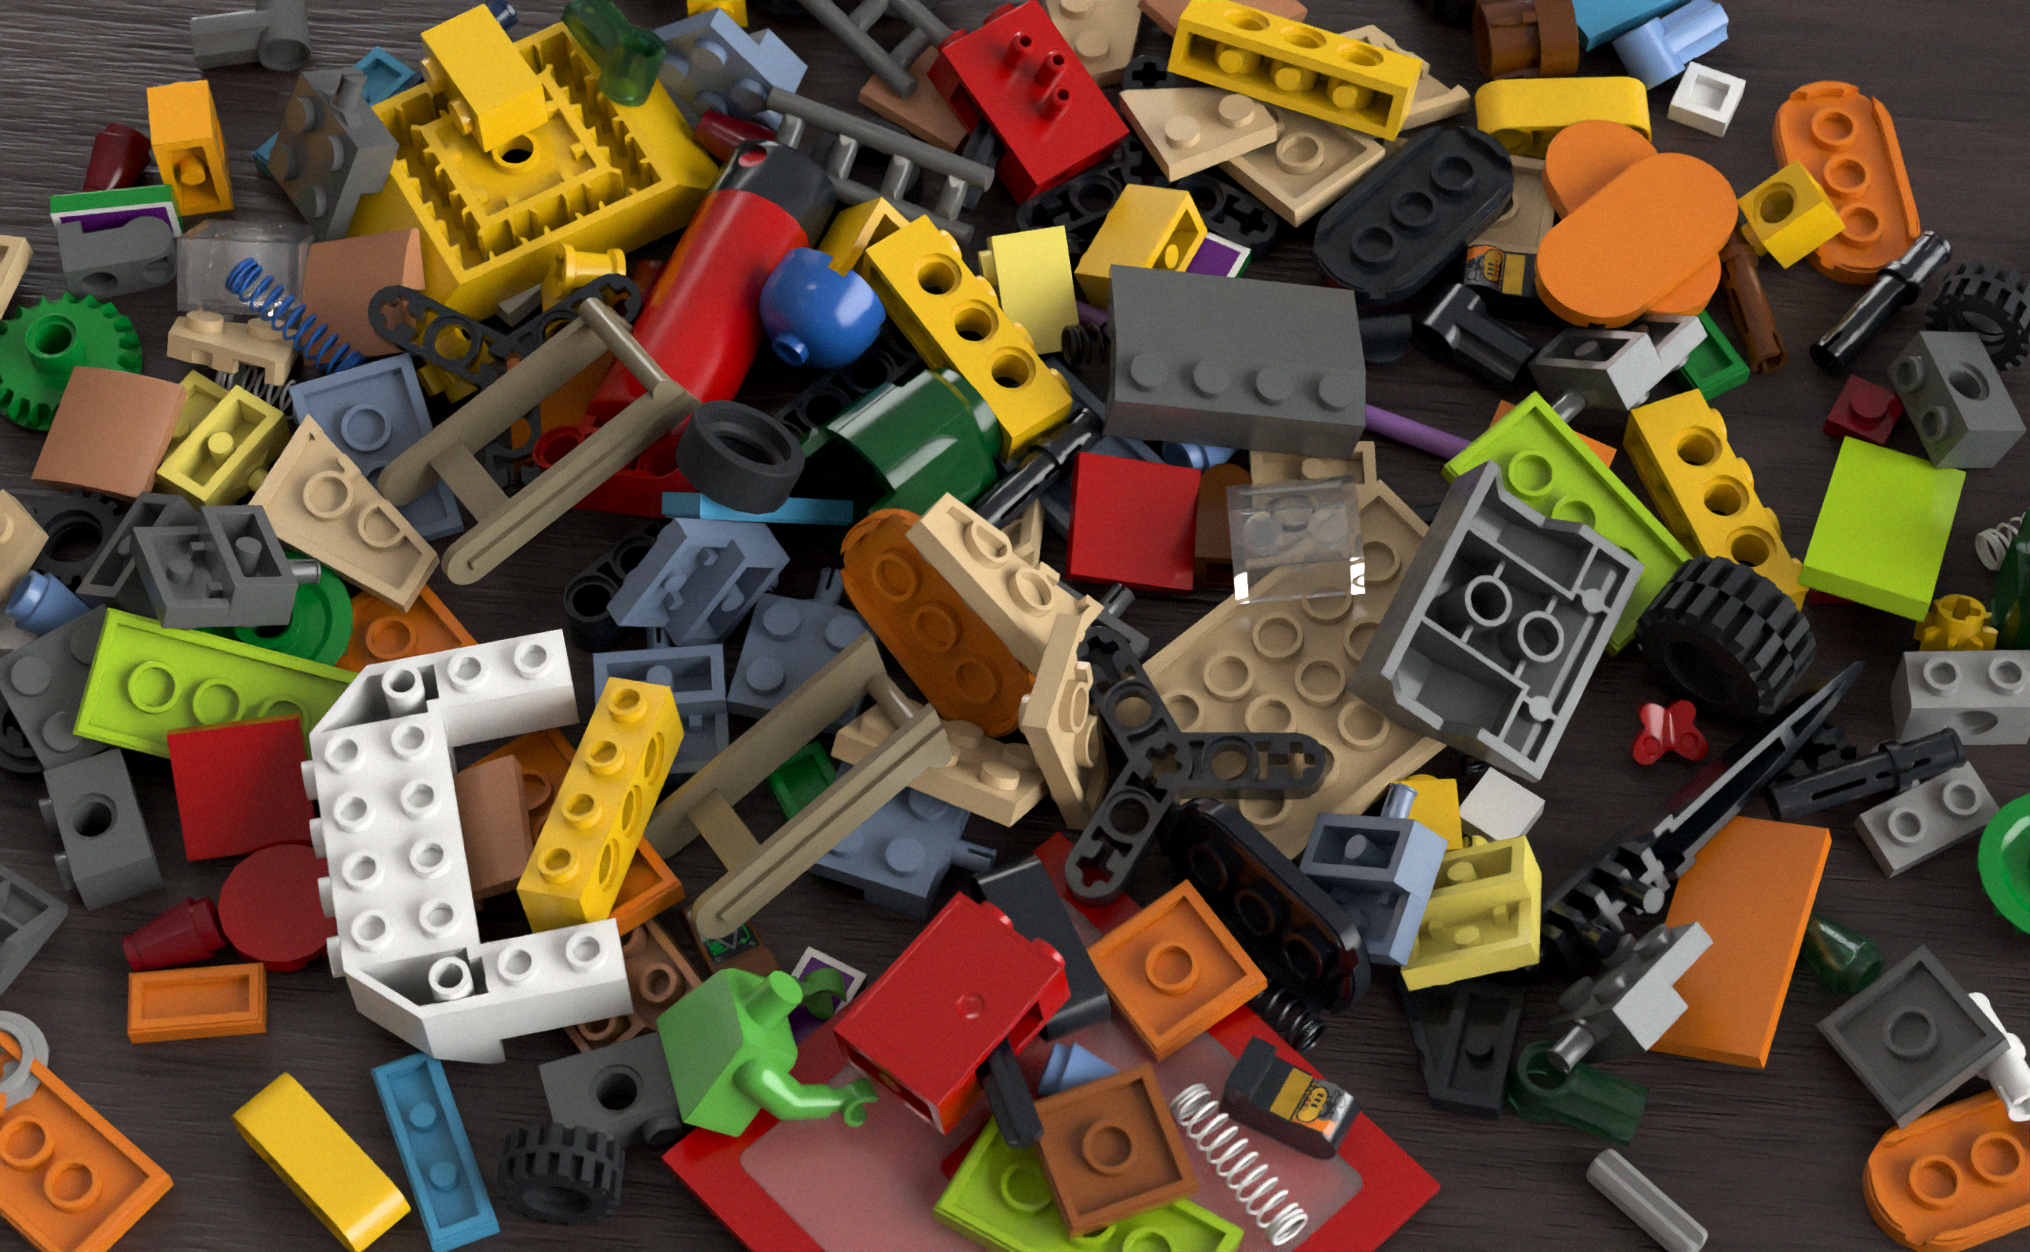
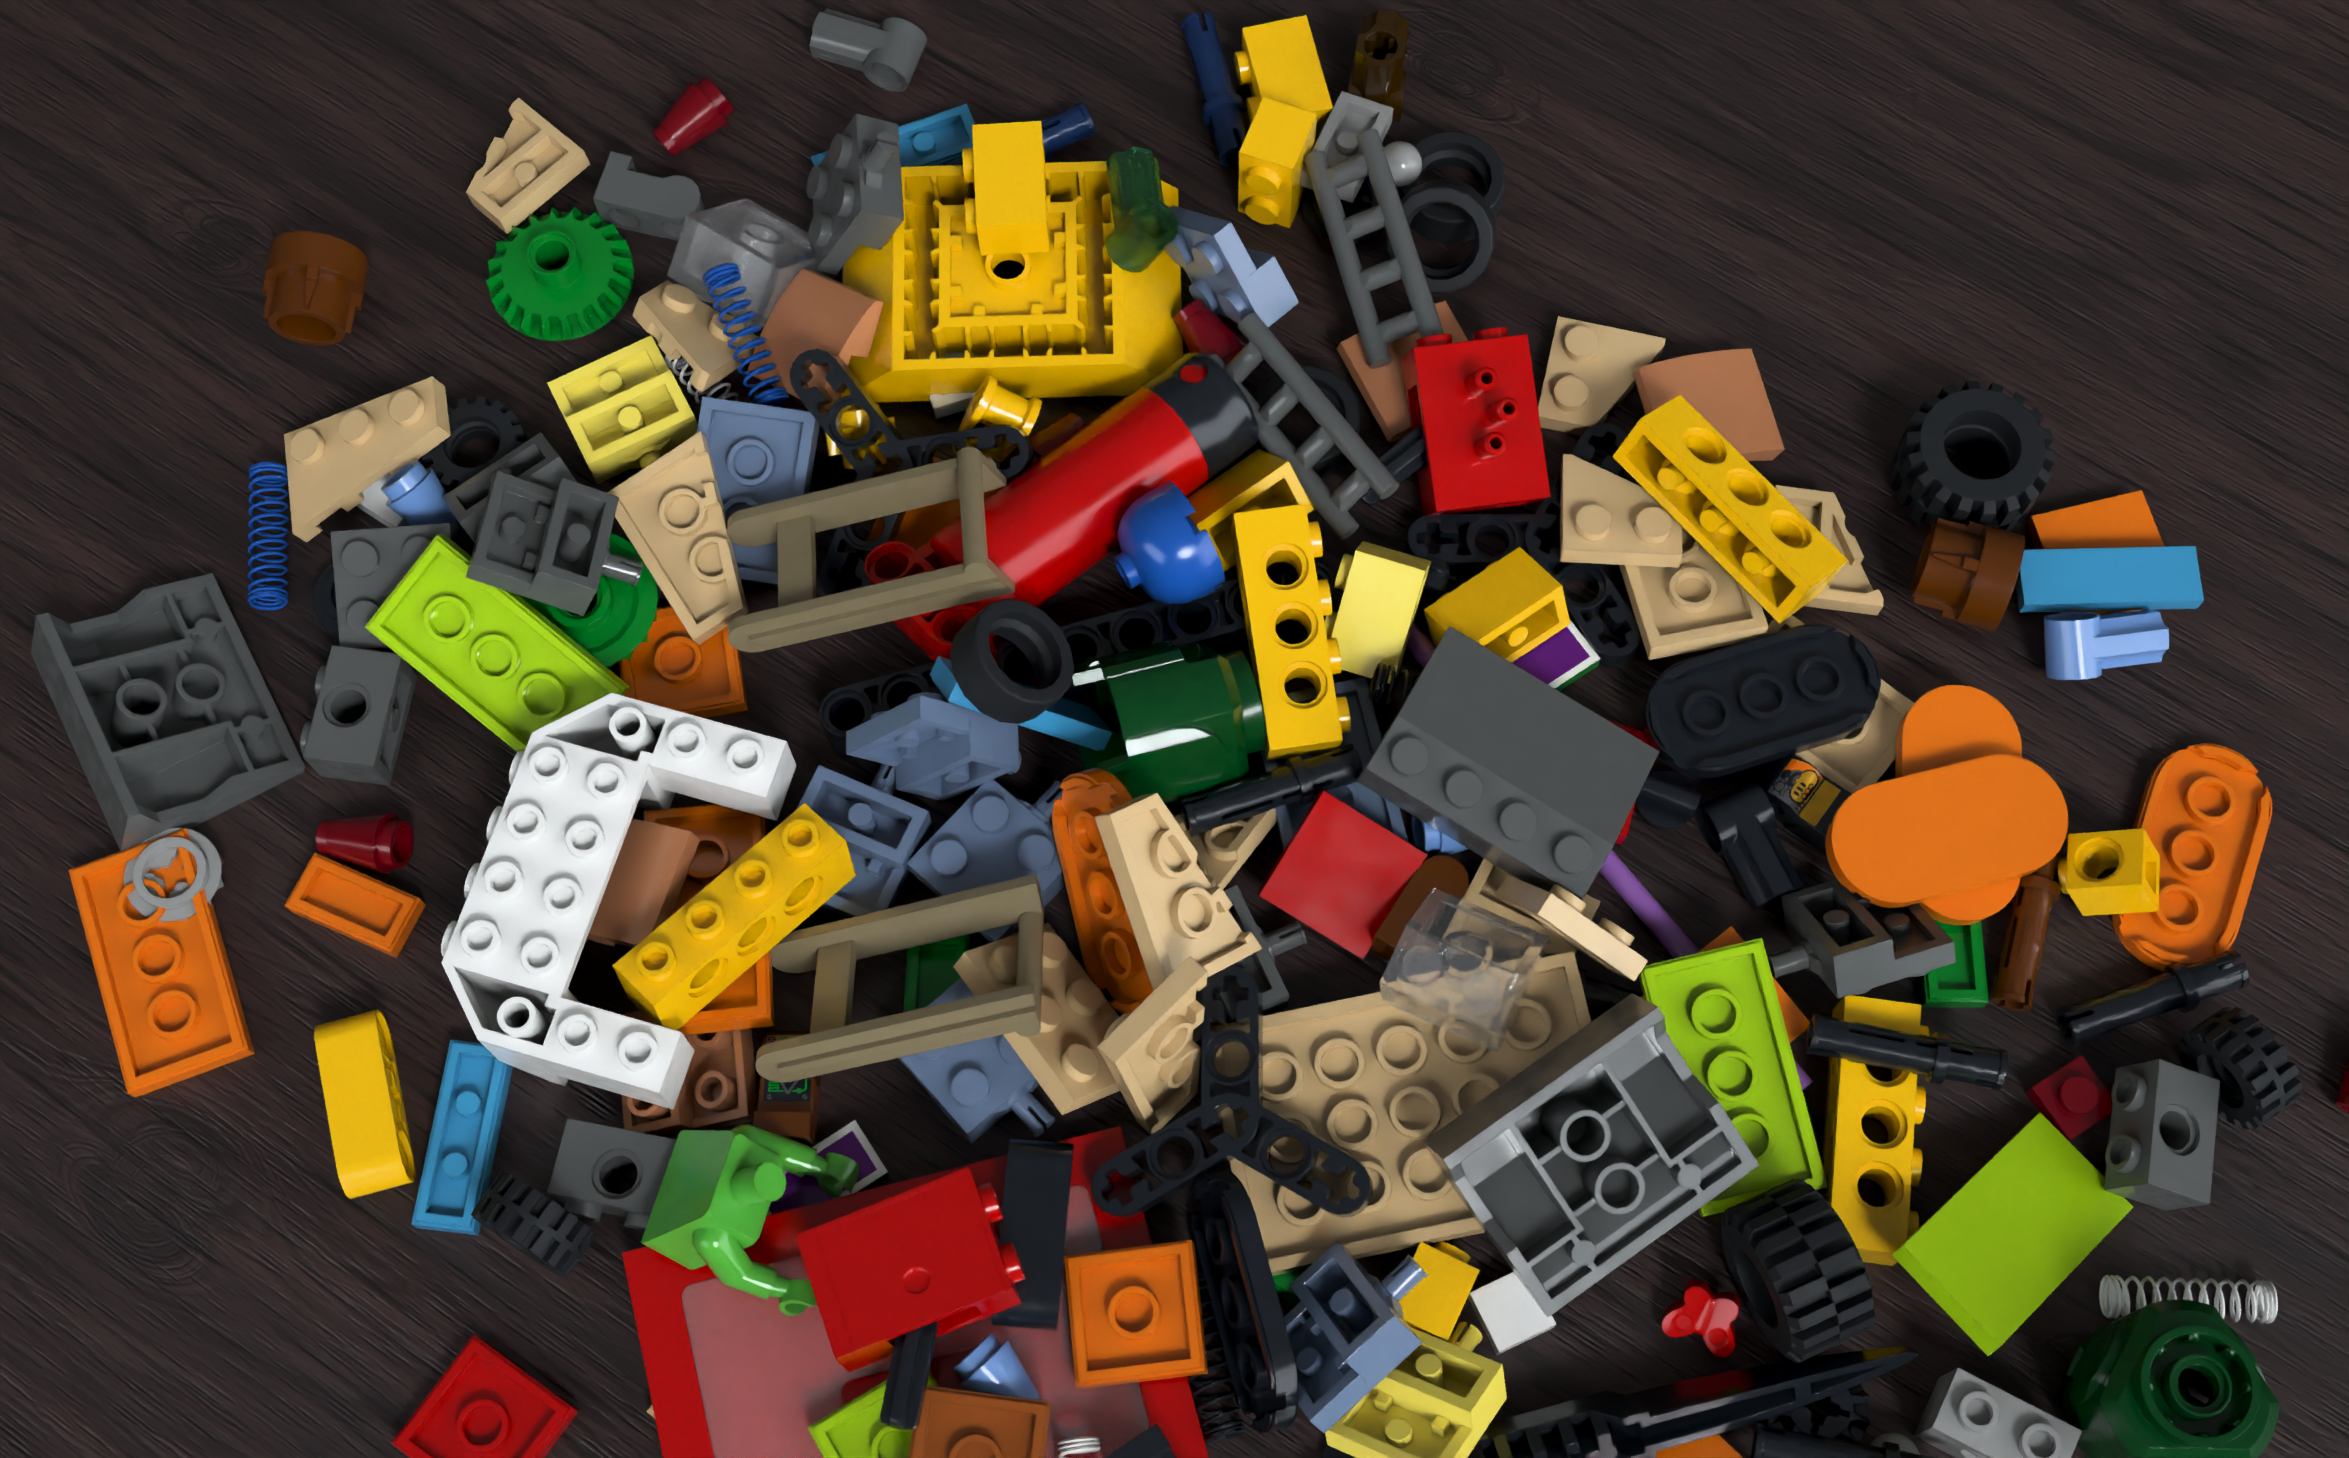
camera: 30 degrees right, 10 degrees up
nougat slope [31,366,188,504] -> none
tile [50,184,183,238] -> none
light orange brick [147,80,234,216] -> none
red tile [167,713,317,861] -> none
red tile [217,844,338,972] -> none
yellow beam [1475,77,1652,159] -> none
white tile [1667,61,1746,138] -> none
yellow gear [1913,594,1998,651] -> none
none -> tan wing [1494,875,1648,982]
none -> black pin [1806,1013,2008,1091]

